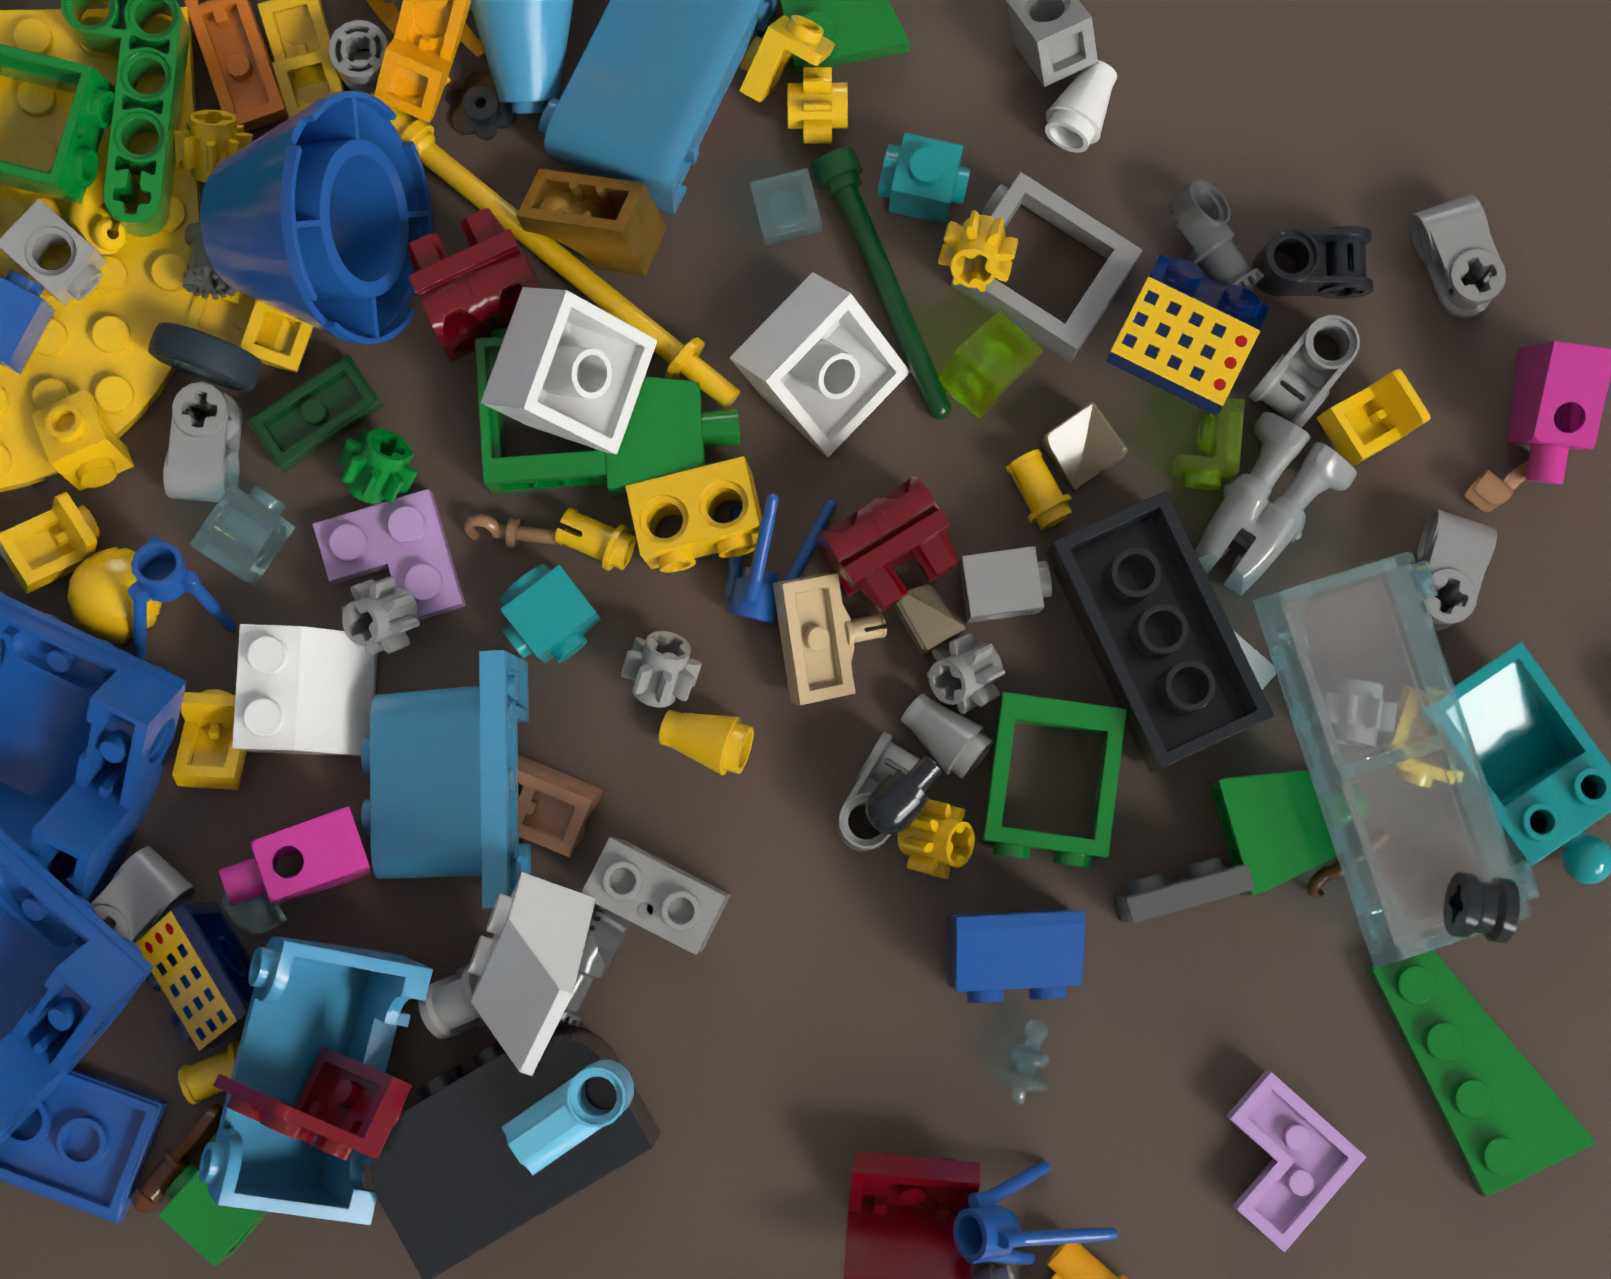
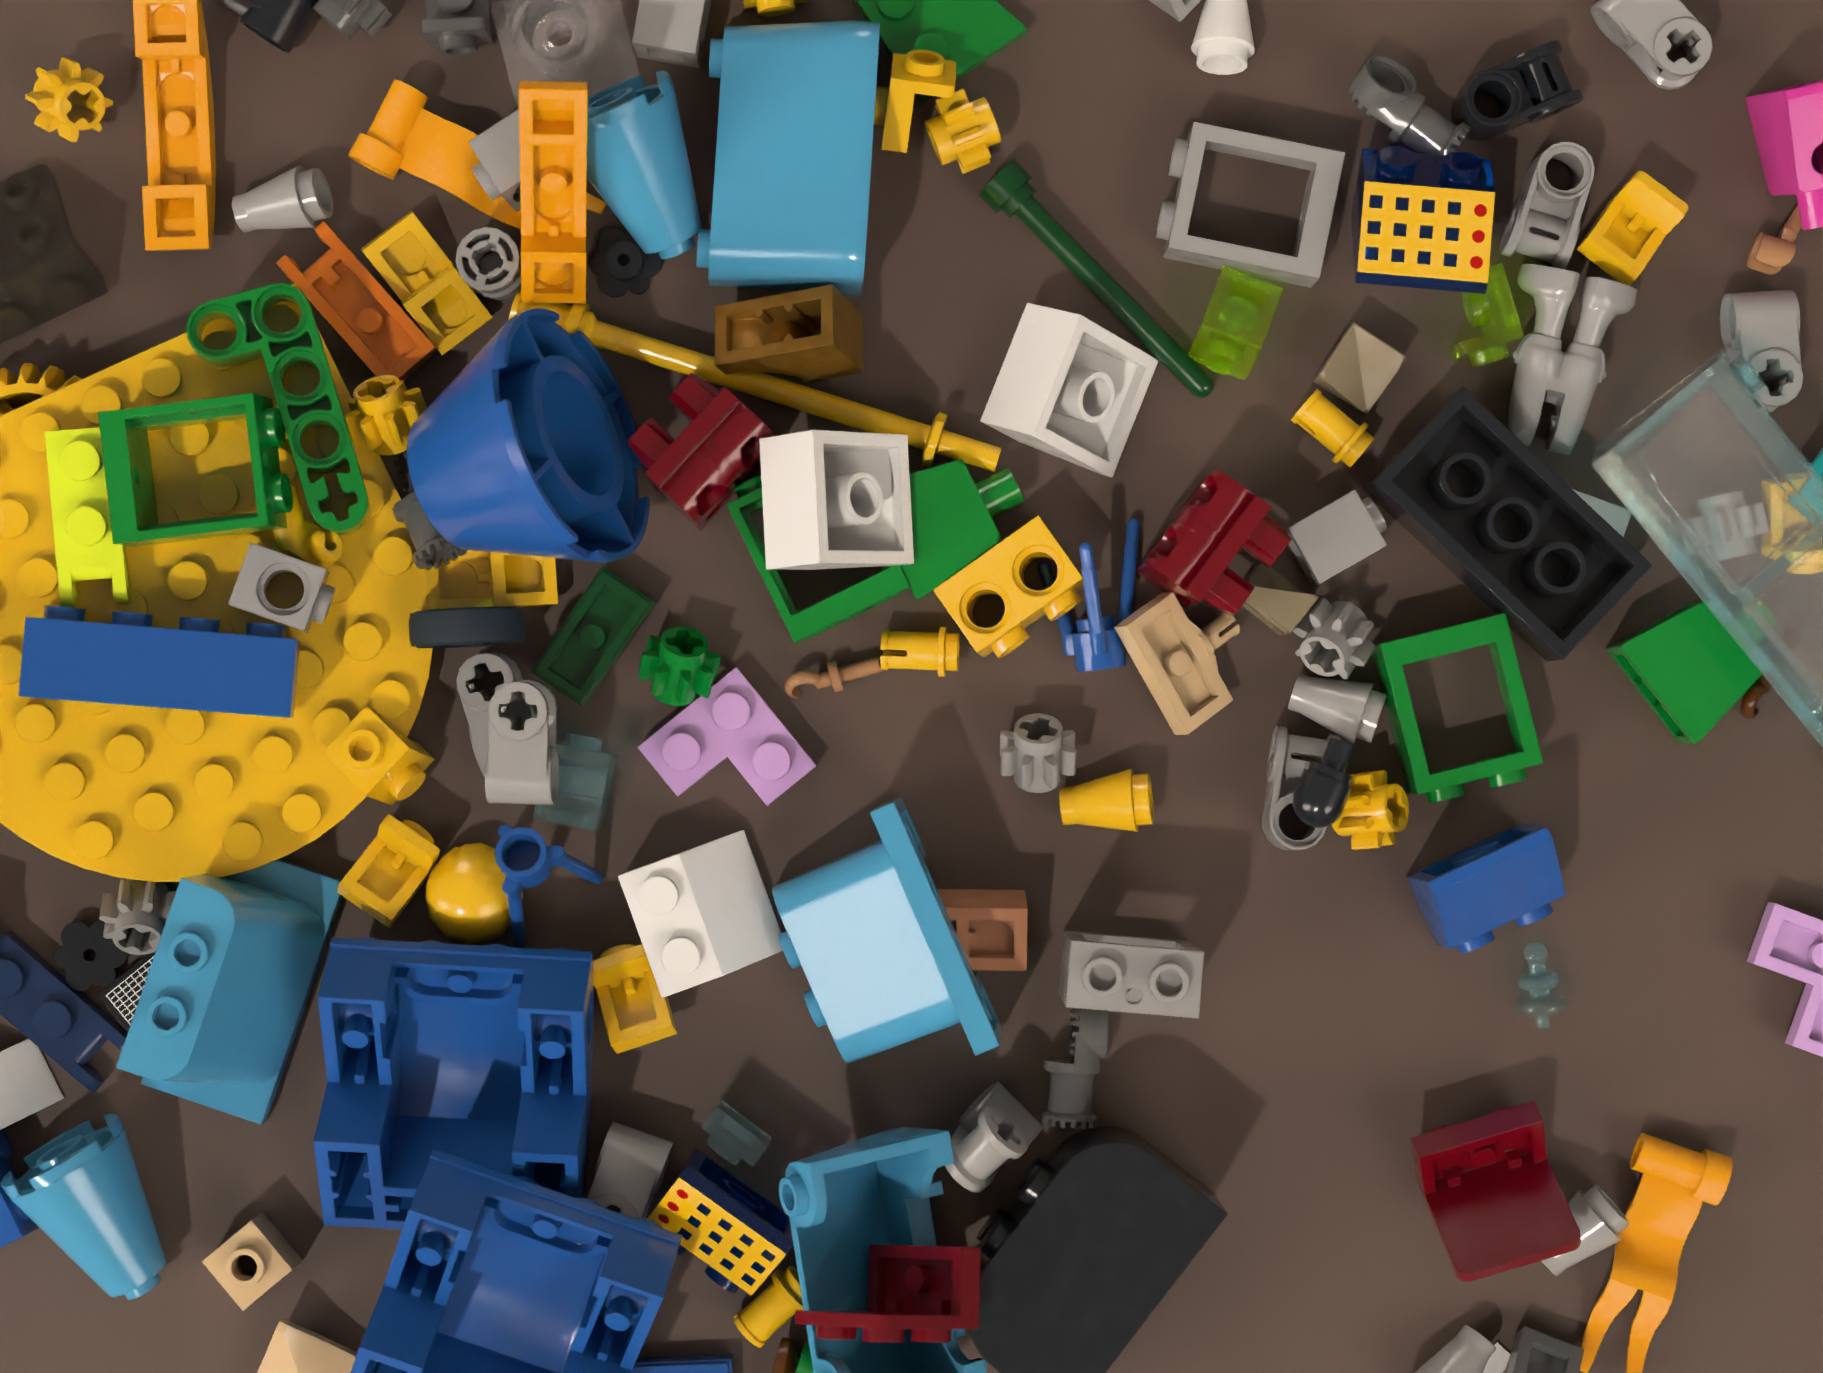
camera: 20 degrees left, 5 degrees up
dark pink torso [219,806,370,907] -> none
light grey gear [341,577,420,656] -> none
white slope [468,872,596,1076] -> none
teal brick [499,564,602,664] -> none
medium azure piece [502,1060,634,1175] -> none
clear light blue plate [750,168,822,246] -> none
teal brick [877,132,971,225] -> none
yellow gear [938,210,1018,292] -> none
blue plant [953,1161,1118,1265] -> none
dark grey plate [1114,856,1255,923] -> none
none -> light grey piece [485,679,559,805]

